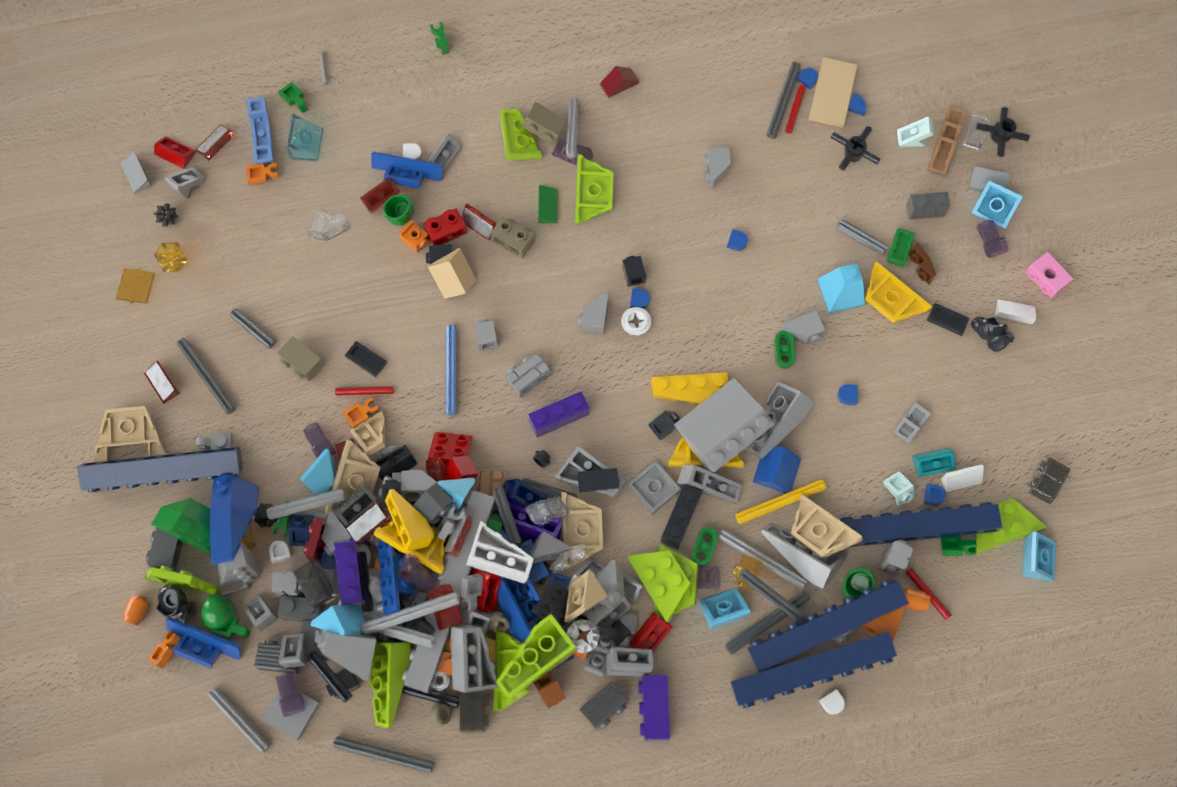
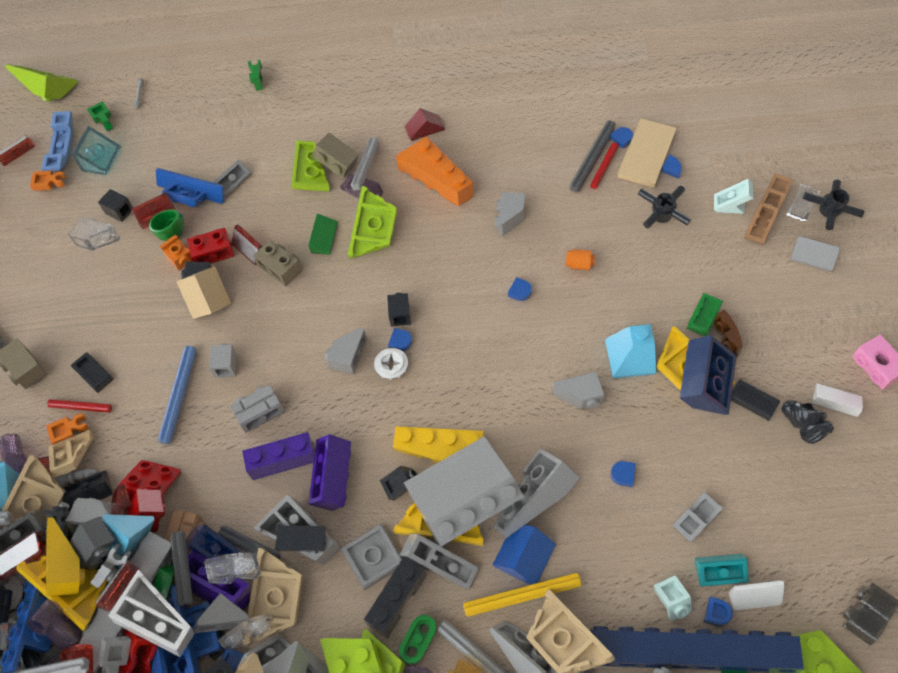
camera: 15 degrees right, 10 degrees down
white tile [403,143,422,160] -> none
black plate [533,450,551,468] -> none
green plate [774,331,795,369] -> none
axle [837,220,888,255] -> none
dark grey brick [906,192,950,220] -> none
medium azure slope [972,180,1023,229] -> none
clear purple piece [977,219,1008,258] -> none
none -> lime wedge [5,64,78,101]
none -> black brick [98,189,134,222]
none -> dark purple brick [308,434,351,511]
none -> orange wedge [396,136,474,206]
none -> orange brick [566,249,595,271]
none -> dark blue slope [680,335,737,415]

